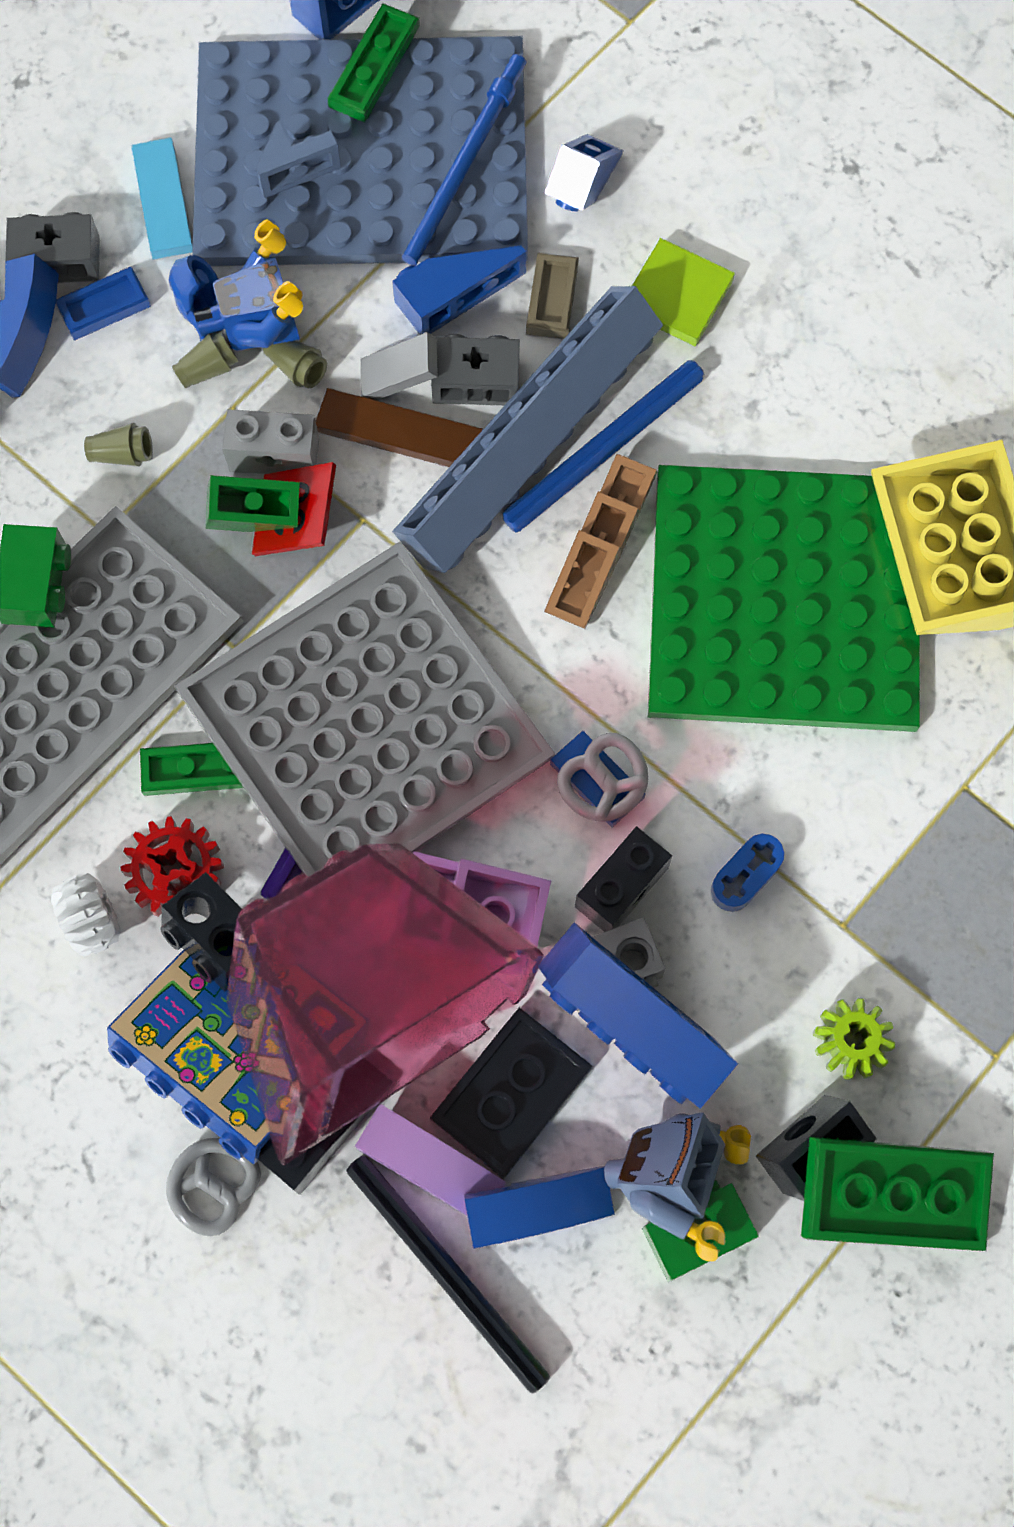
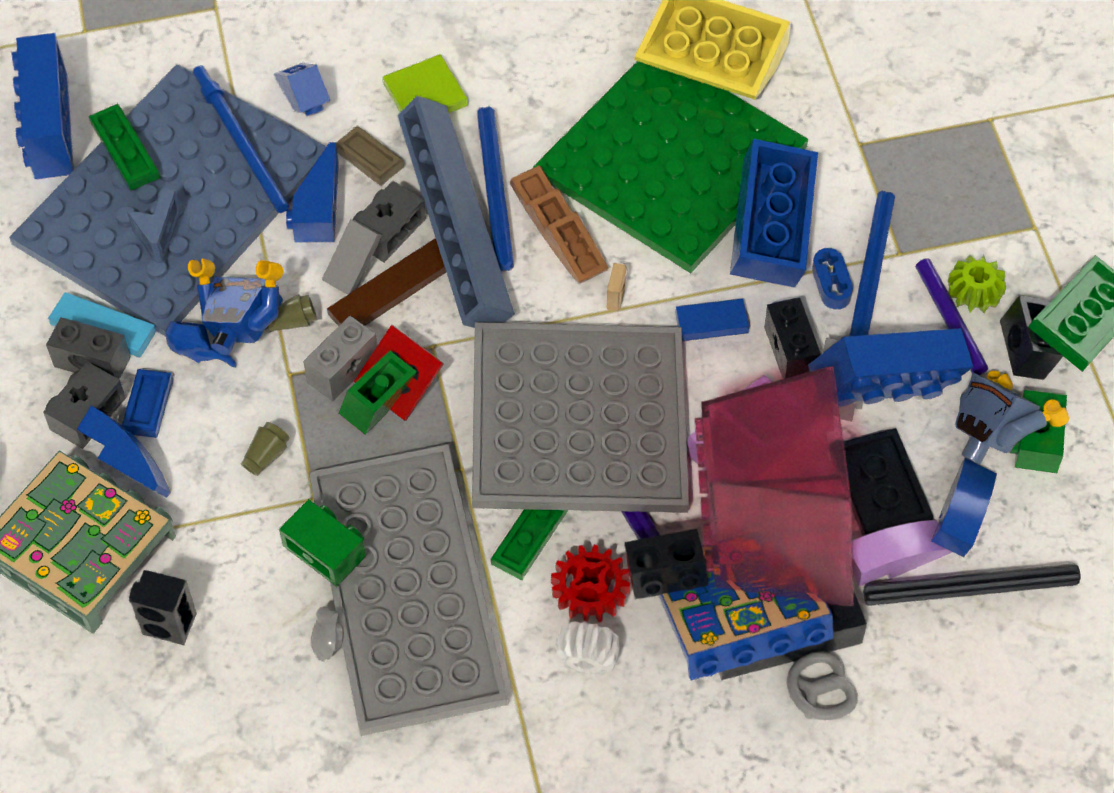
camera: 55 degrees left, 15 degrees down
olive cone [172,331,239,389] -> none
light grey piece [557,733,648,822] -> none
none -> dark grey brick [46,317,131,380]
none -> tan tile [607,263,627,311]
none -> blue brick [730,139,818,288]
none -> blue axle [849,191,895,336]
none -> dark purple piece [915,258,988,375]

